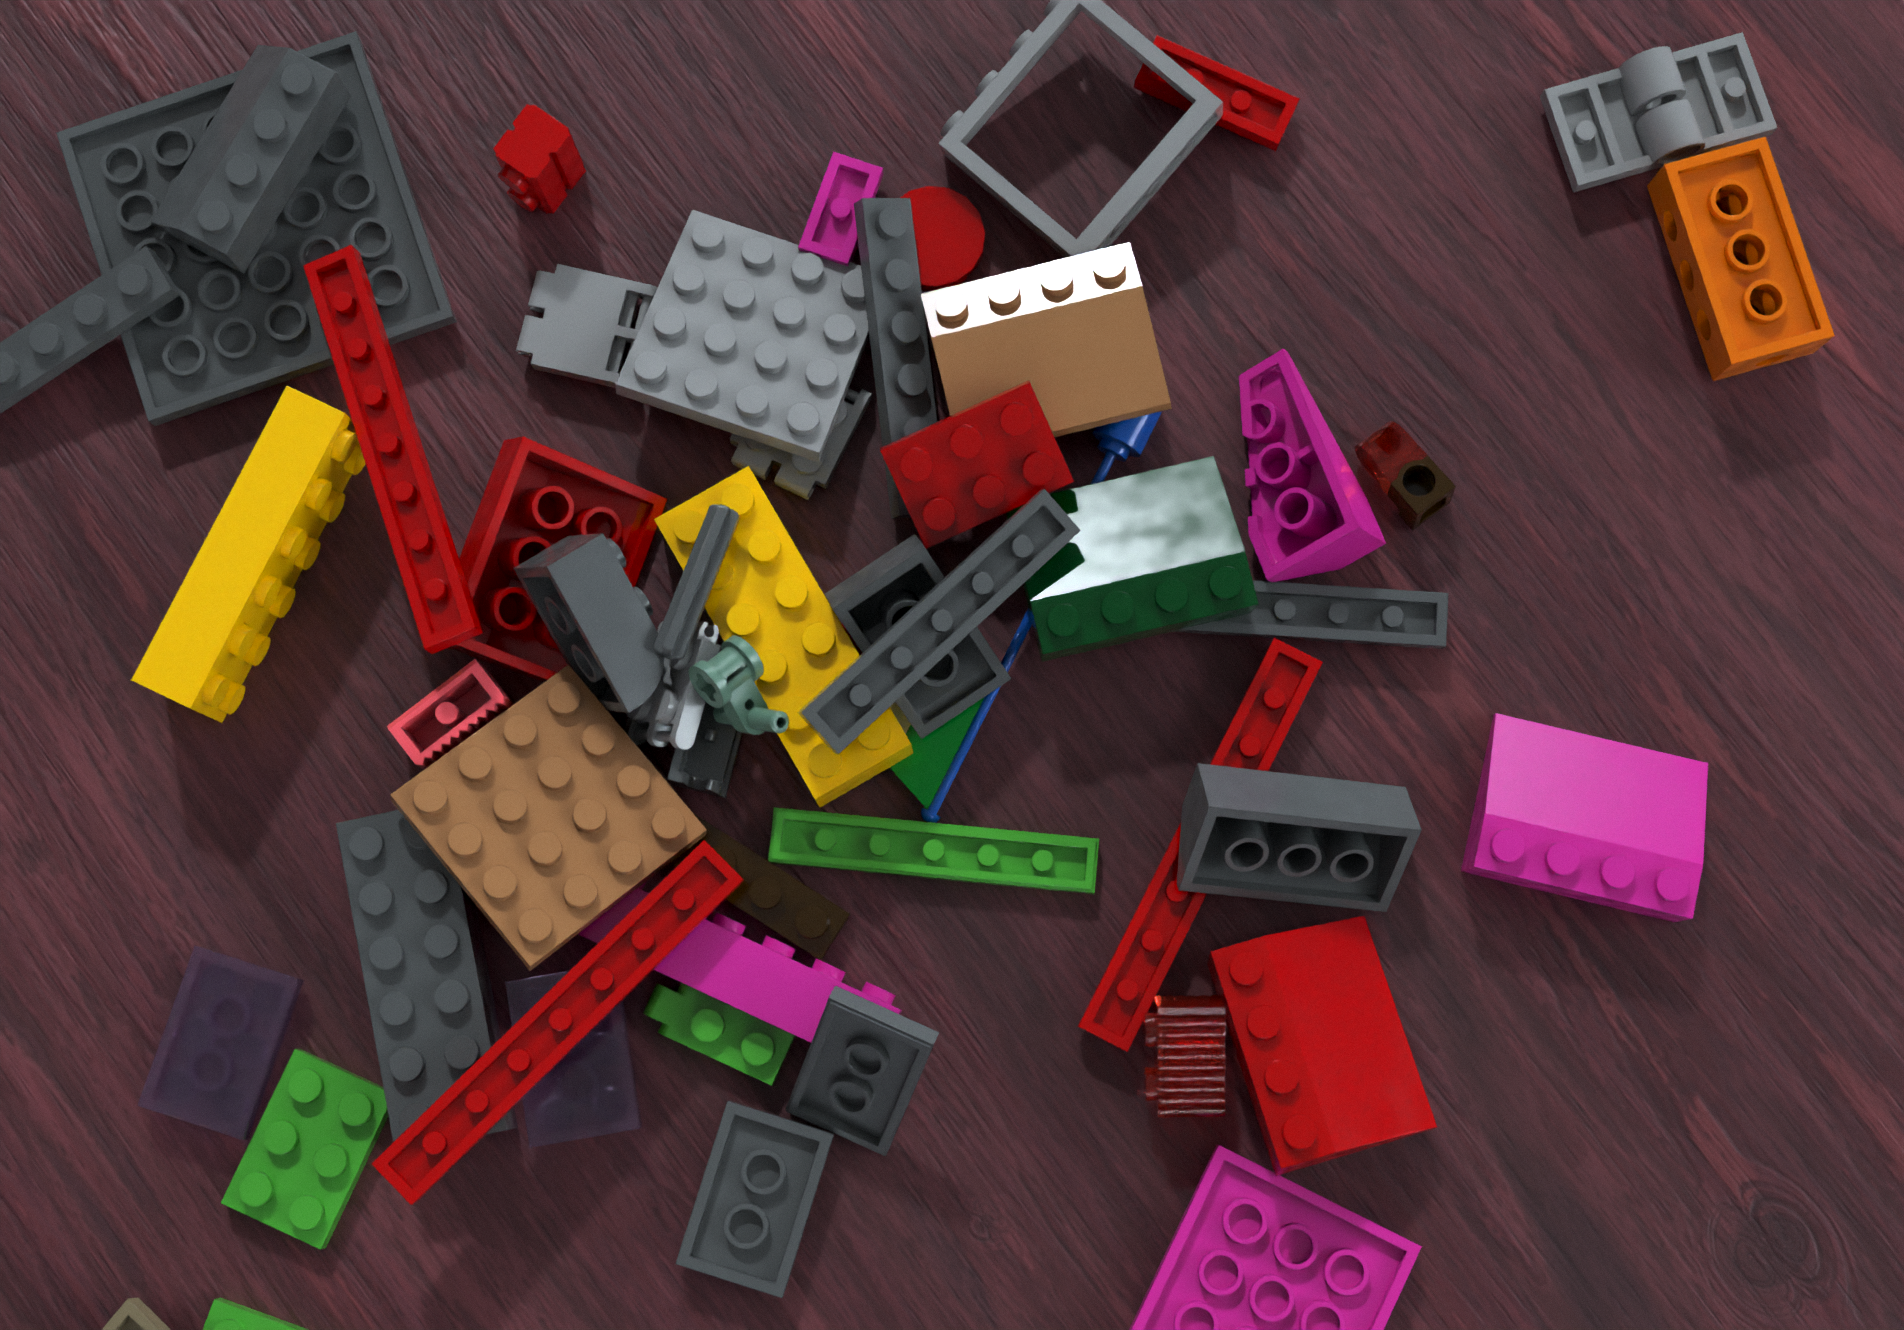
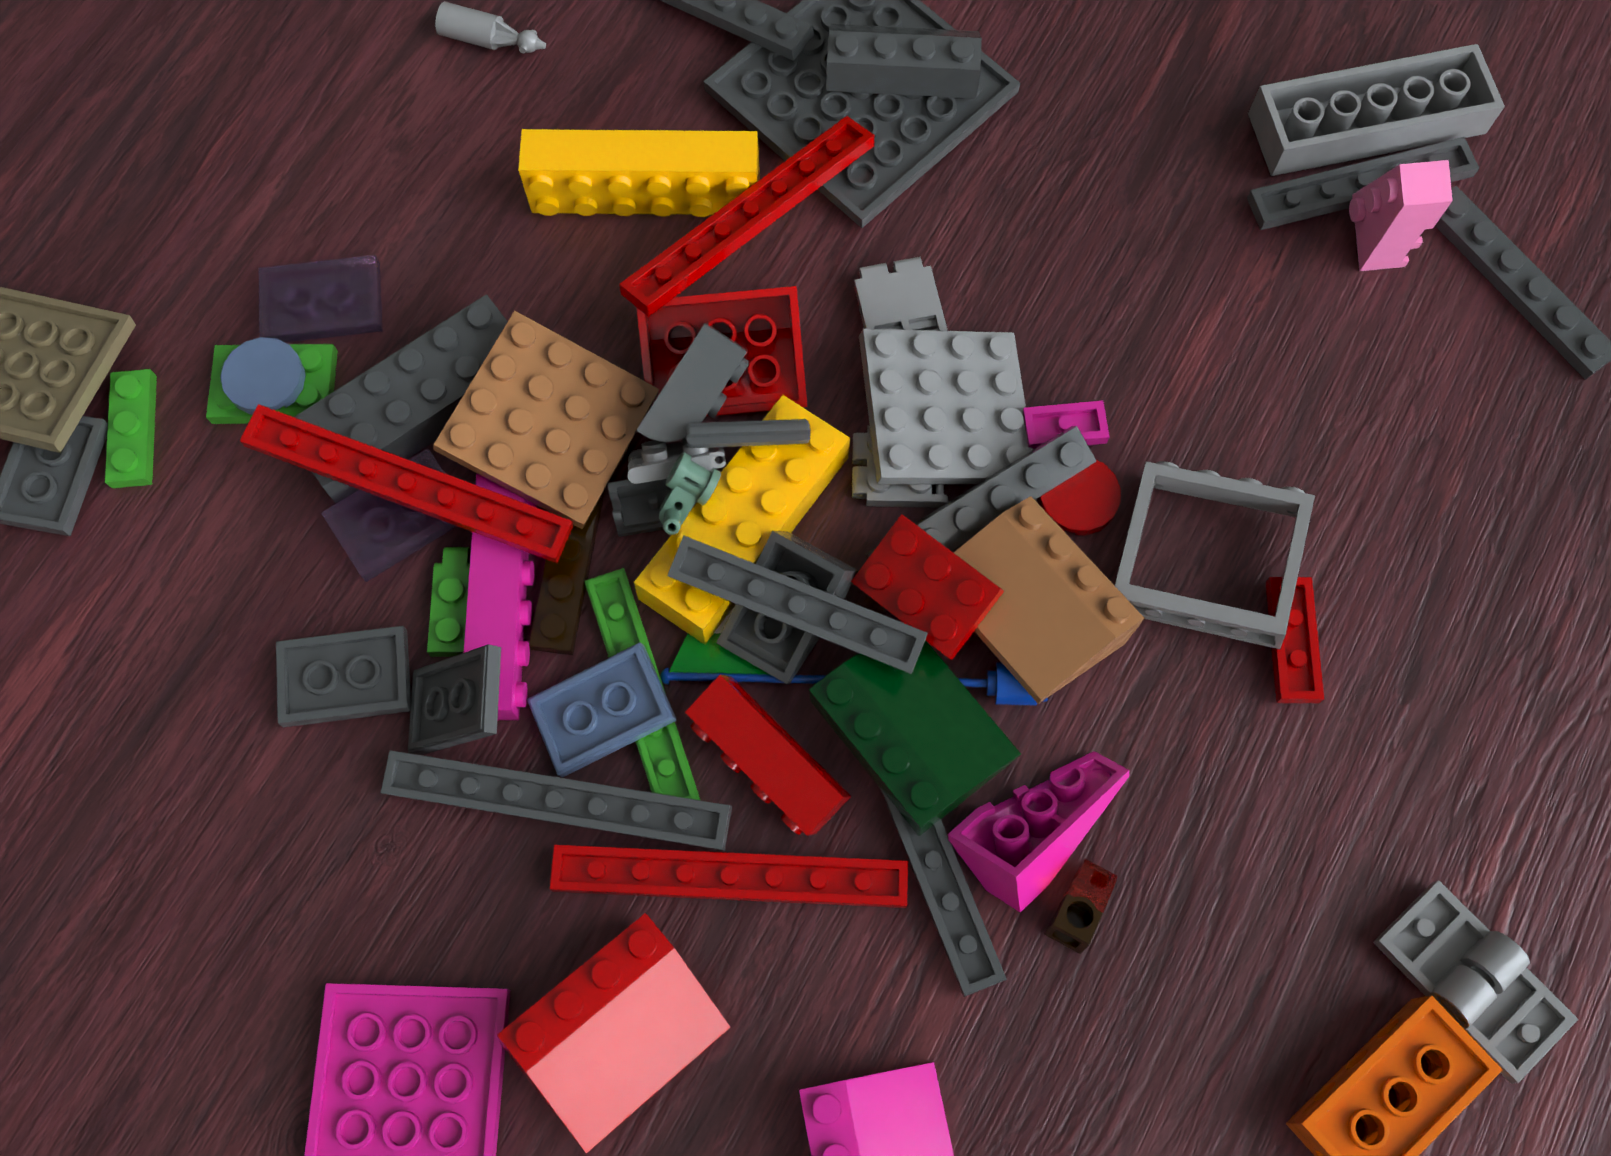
camera: 65 degrees right, 10 degrees down
coral brick [387,659,514,770] -> none
red brick [493,104,586,214] -> none
clear red brick [1143,995,1226,1118] -> none
dark grey slope [1177,763,1422,912] -> none
none -> sand blue tile [220,337,306,415]
none -> dark grey plate [381,750,732,850]
none -> sand blue tile [527,642,677,778]
none -> red brick [685,674,851,836]

